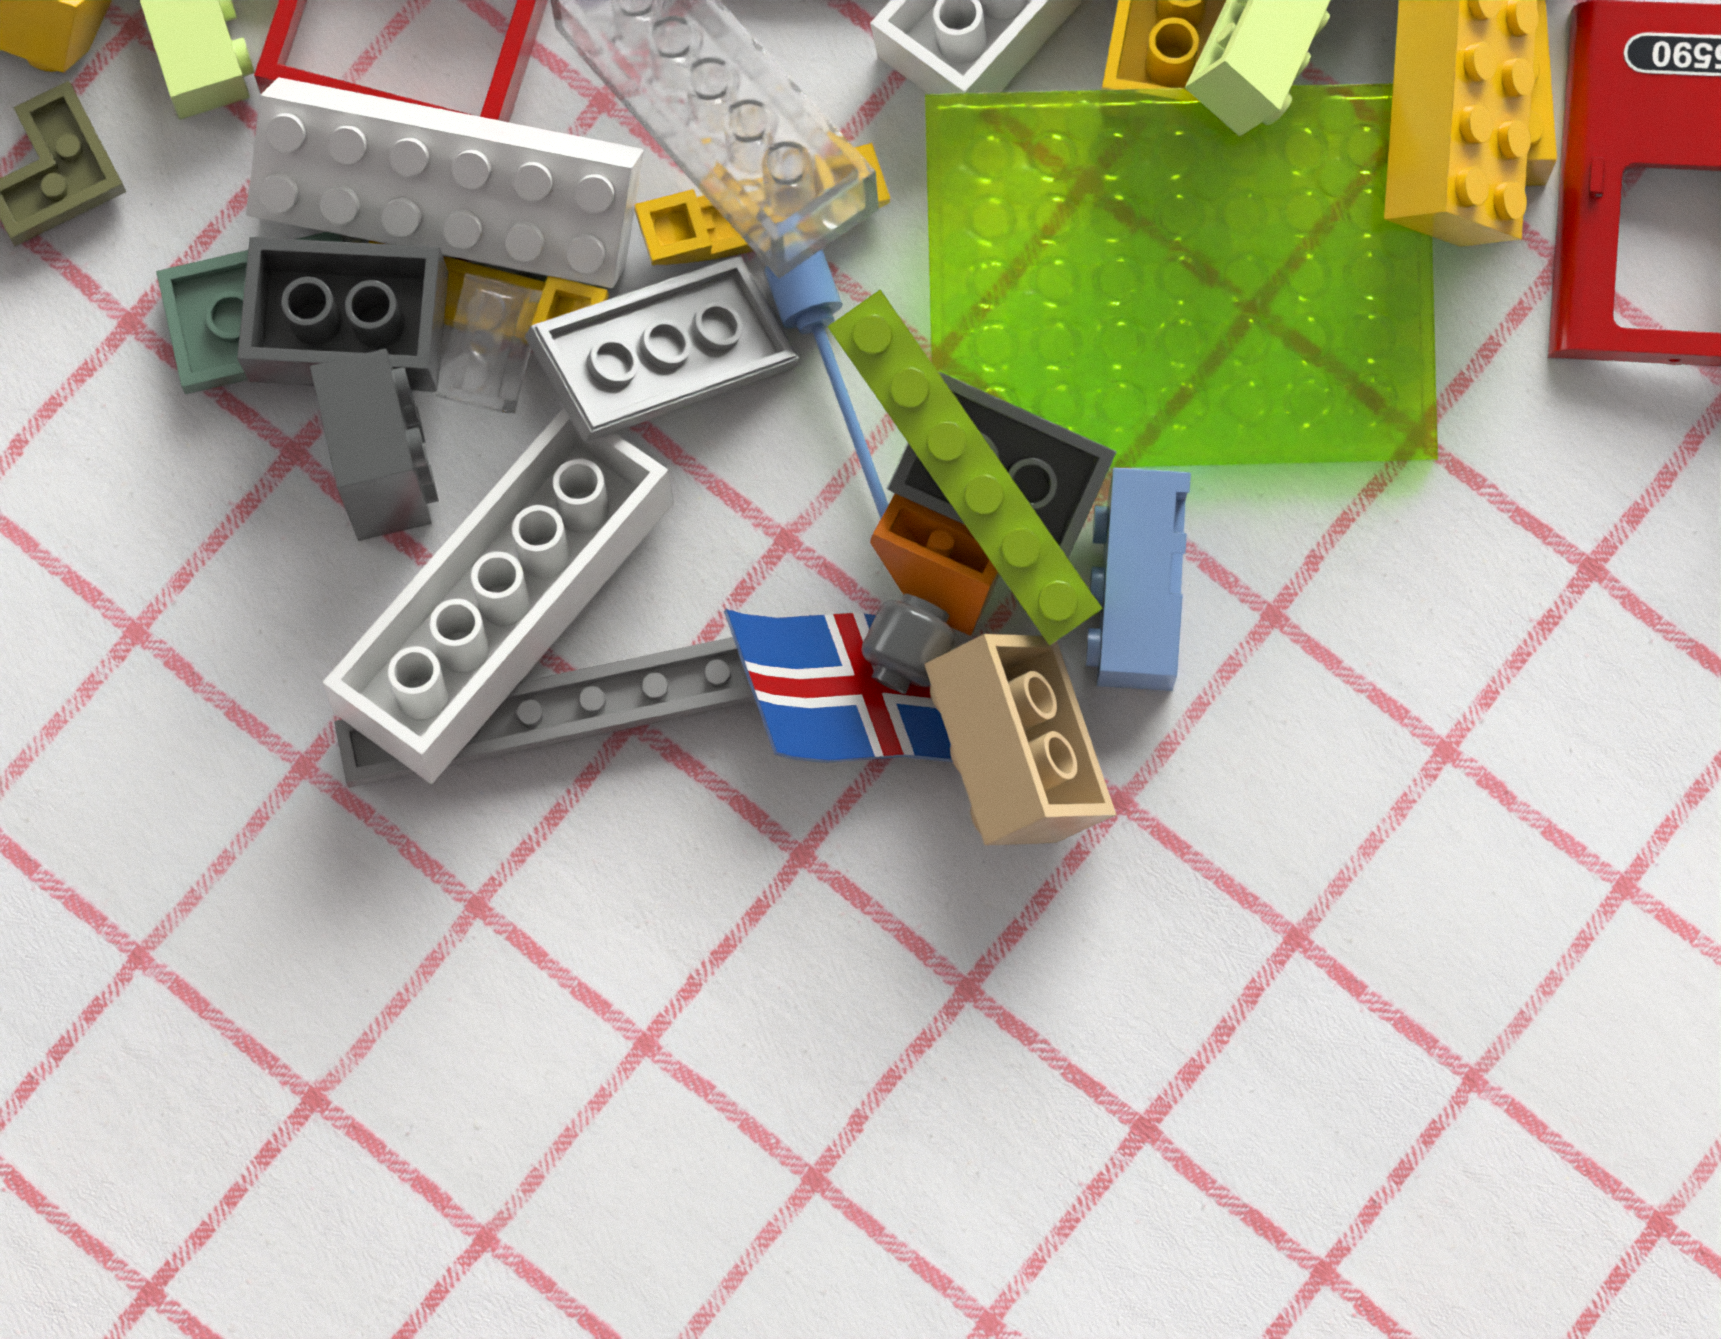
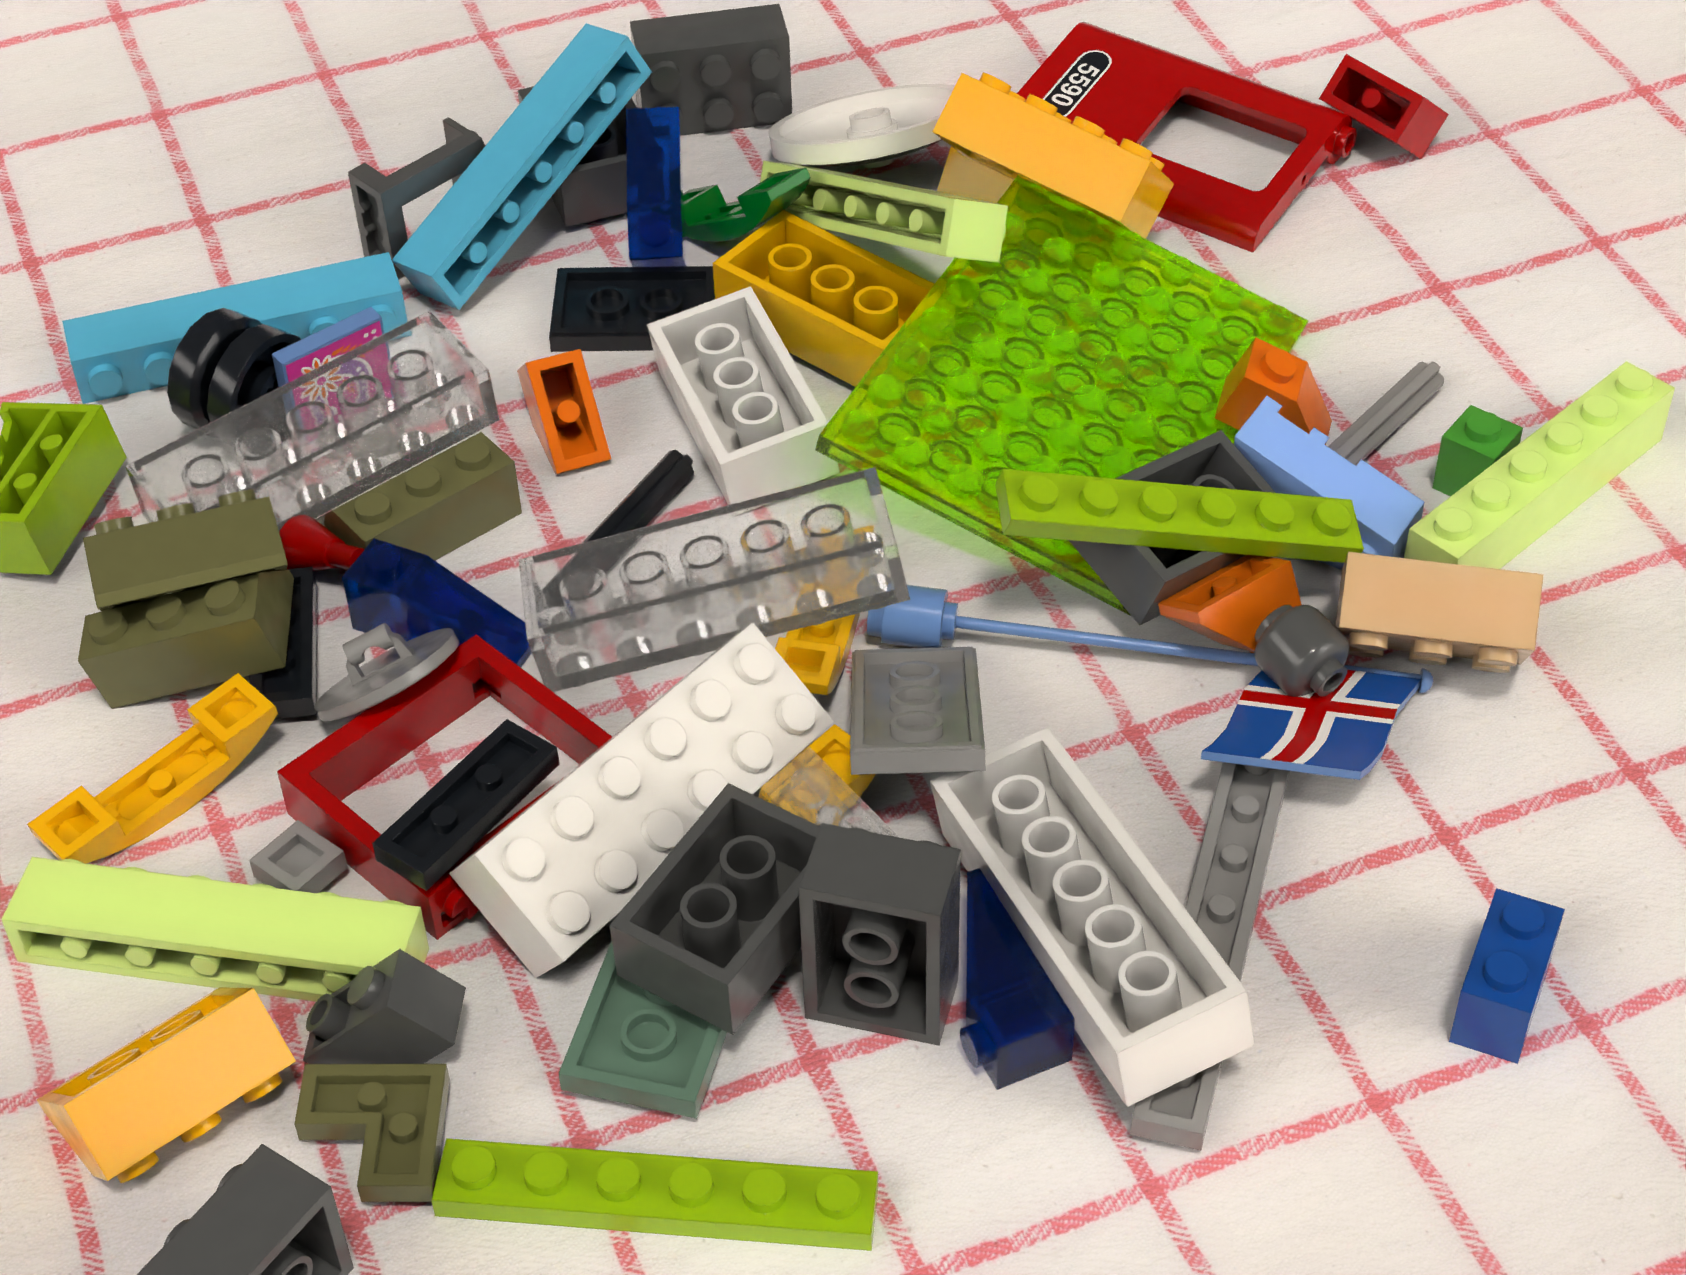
camera: 60 degrees left, 30 degrees down
none -> dark grey slope [303,949,466,1064]
none -> black plate [372,719,560,891]
none -> lime plate [431,1138,879,1251]
none -> clear blue slope [960,868,1075,1090]
none -> orange slope [1214,337,1332,445]
none -> light grey axle [1328,362,1444,466]
none -> yellowish green brick [1404,361,1675,569]
none -> bright green brick [1432,405,1523,496]
none -> blue brick [1449,888,1565,1064]

